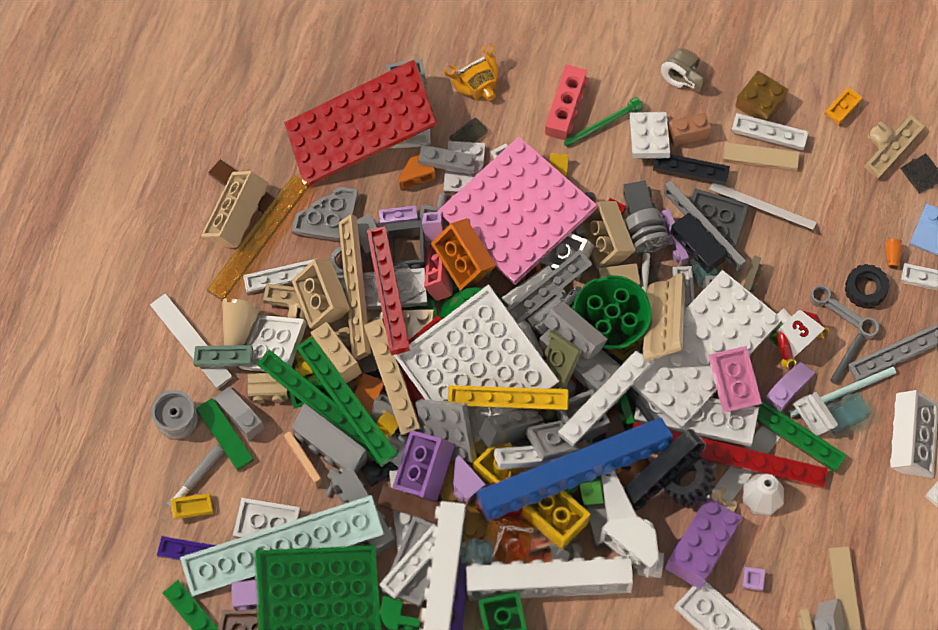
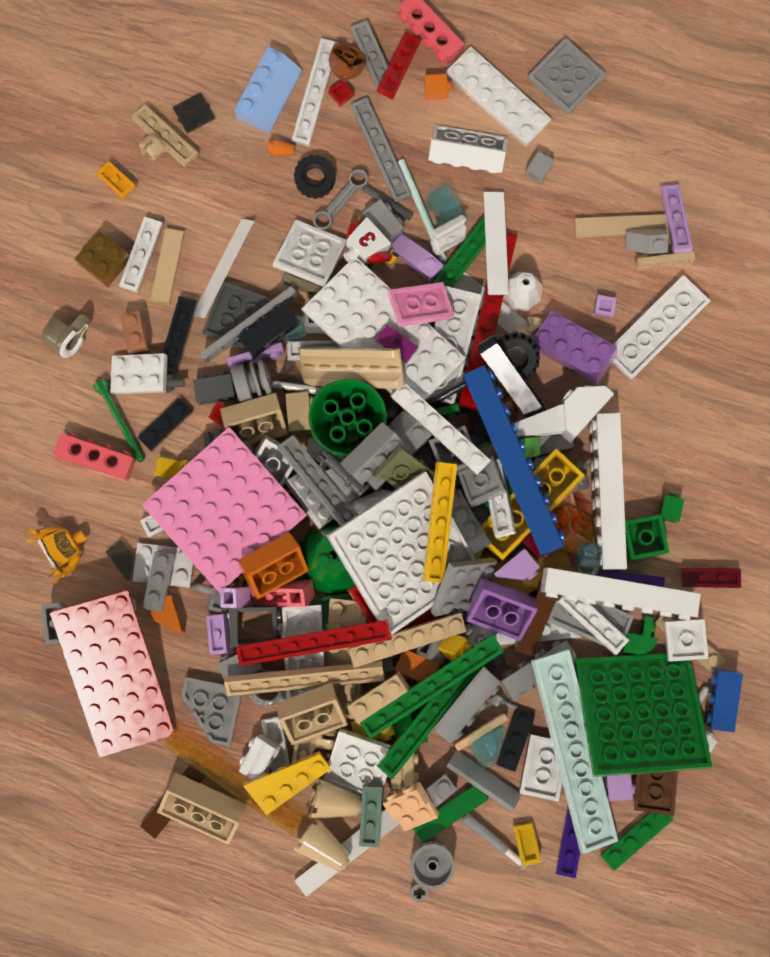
camera: 90 degrees left, 15 degrees up
none -> black plate [137,398,193,452]
none -> dark grey plate [164,374,185,393]
none -> white brick [239,734,281,780]
none -> yellow wing [243,751,331,815]
none -> white plate [273,220,347,287]
none -> tan cone [293,818,351,871]
none -> light grey brick [363,199,404,242]
none -> magenta plate [376,325,419,363]
none -> light nougat plate [383,782,439,831]
none -> light grey bush [410,883,428,902]
none -> light grey tile [446,750,521,812]
none -> clear light blue slope [468,725,506,768]
none -> white sticker [484,192,509,295]
none -> black plate [496,709,535,772]
none -> light grey brick [525,151,554,185]

